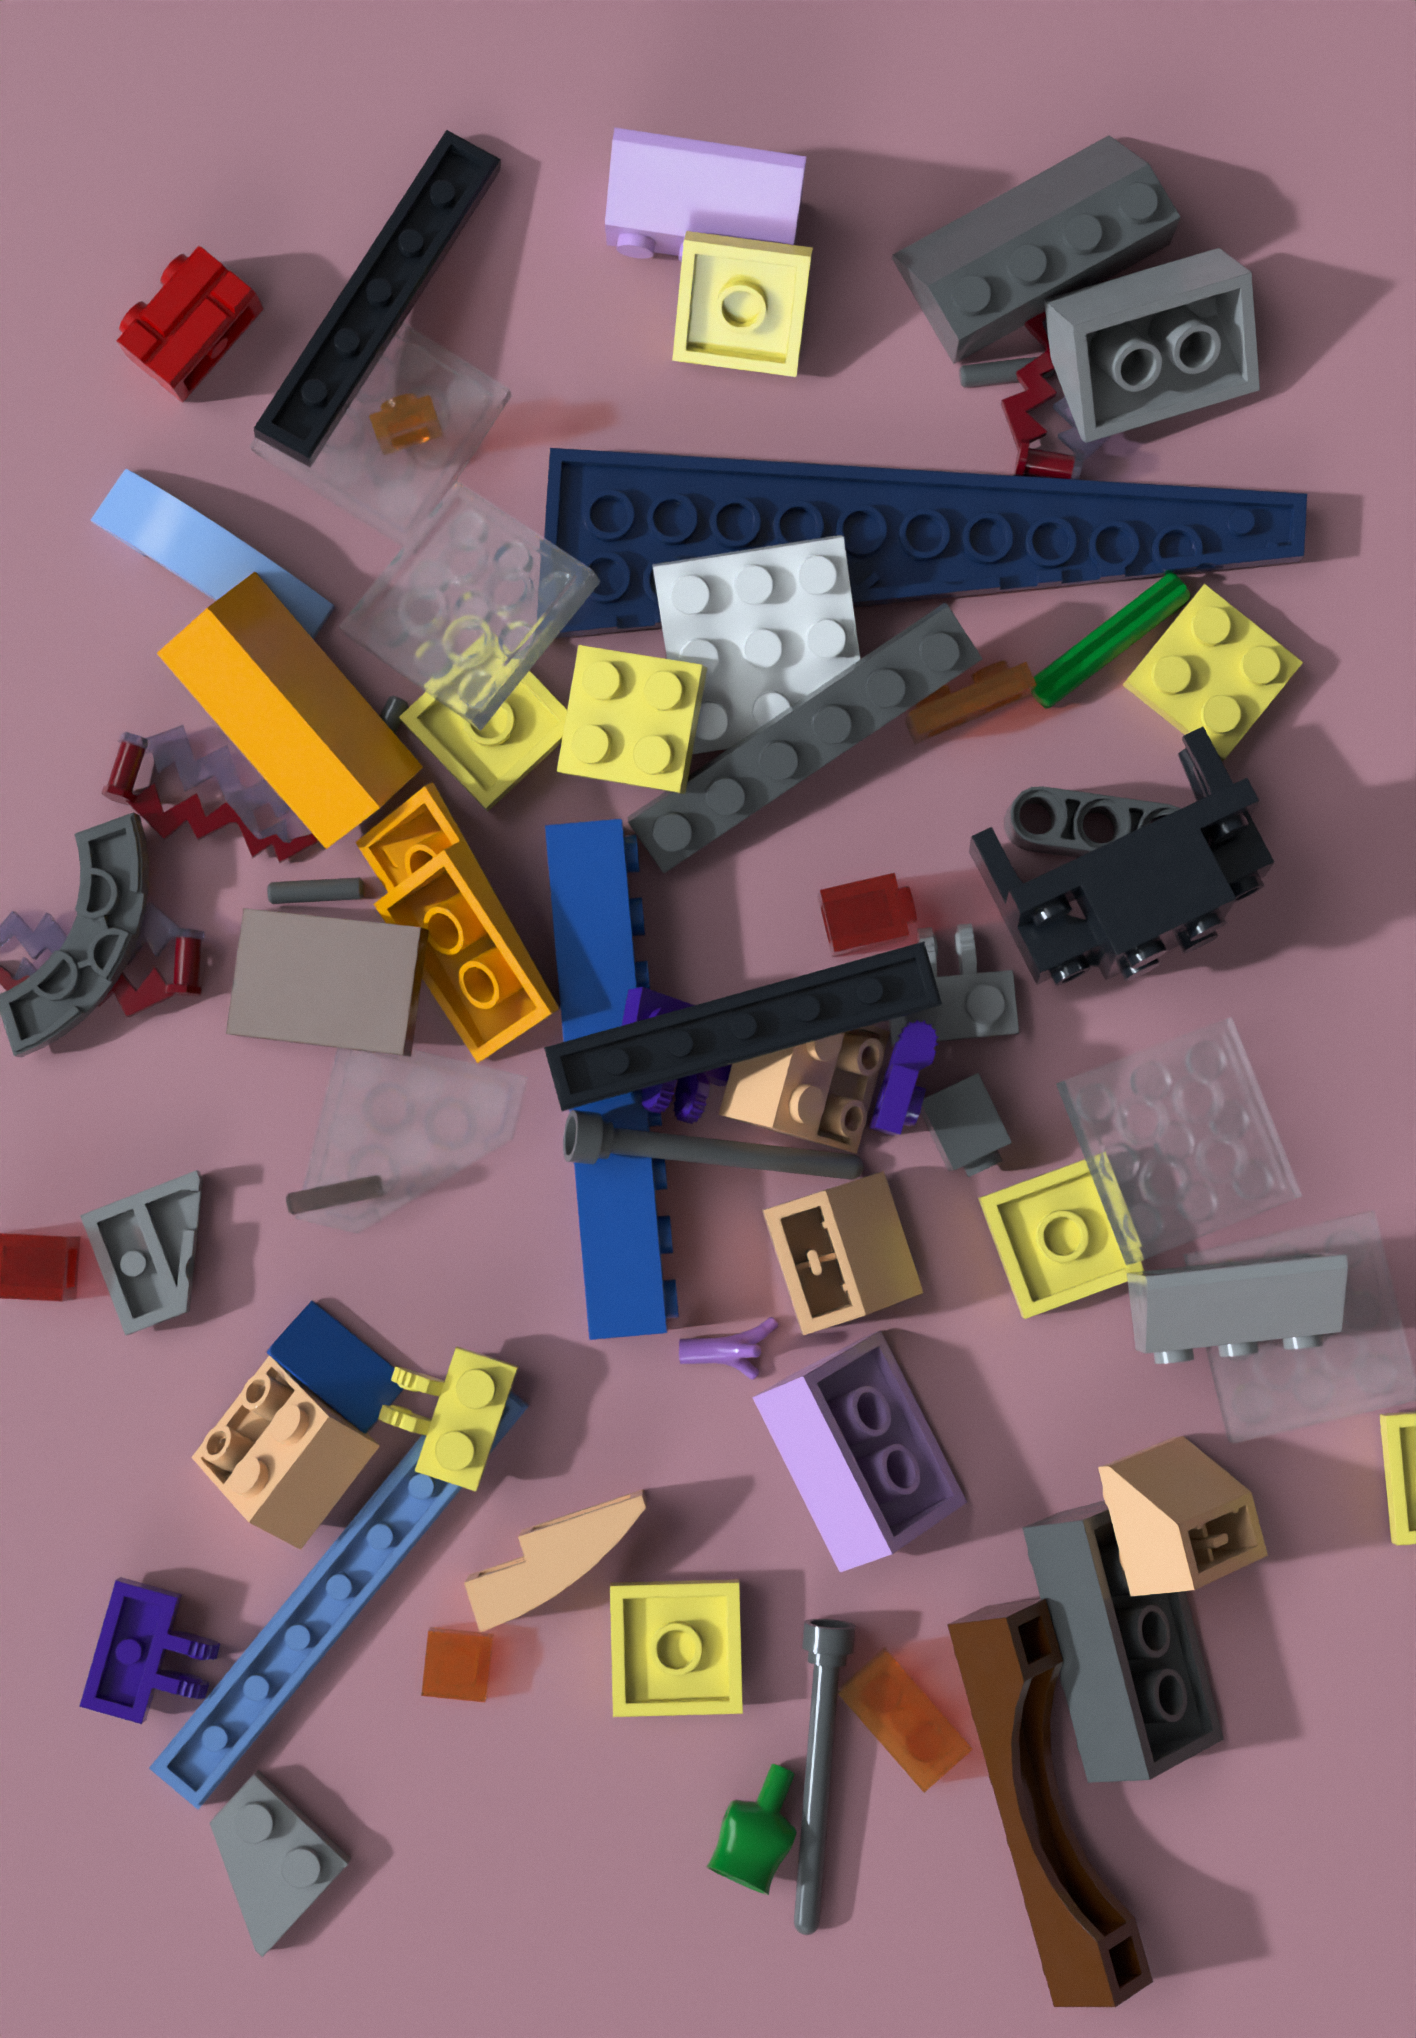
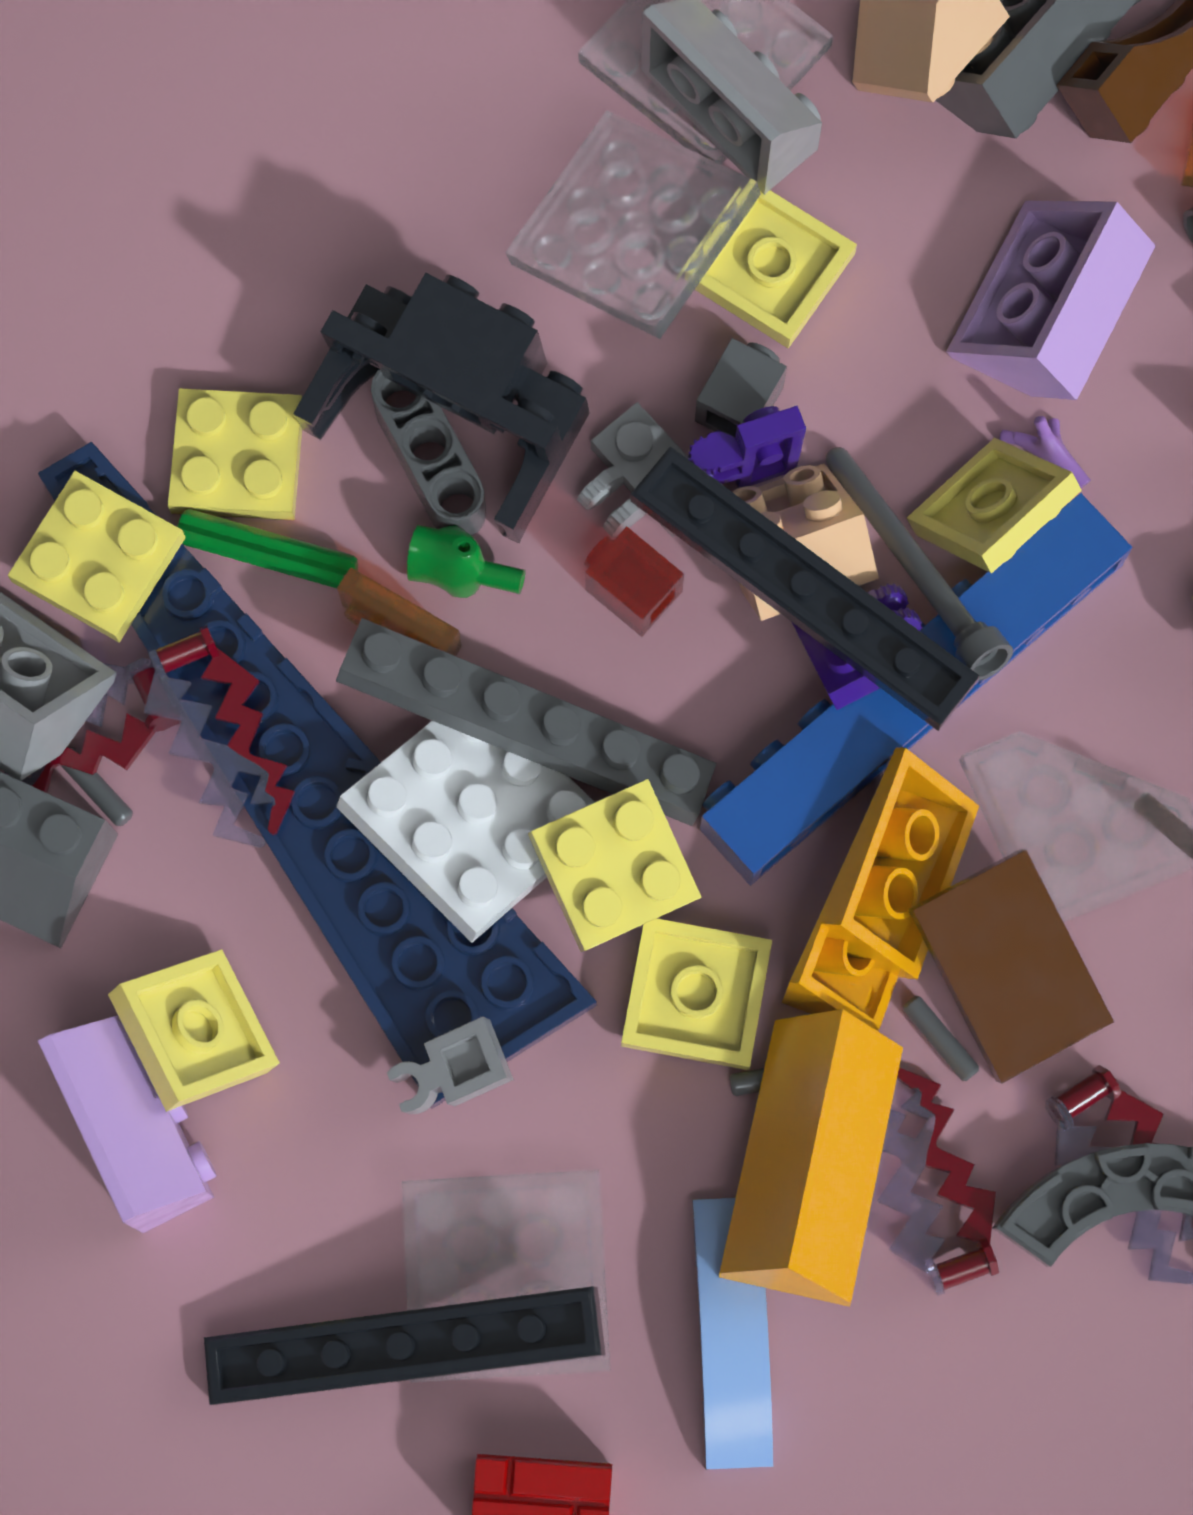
camera: 125 degrees left, 10 degrees down
clear plate [339,481,601,731] -> none
clear orange plate [369,393,444,455] -> none
light nougat slope [762,1171,923,1335] -> none
none -> light yellow plate [8,471,186,643]
none -> piece [144,625,295,848]
none -> light grey plate [387,1017,514,1114]
none -> green piece [407,525,526,598]
none -> light yellow plate [907,437,1082,574]

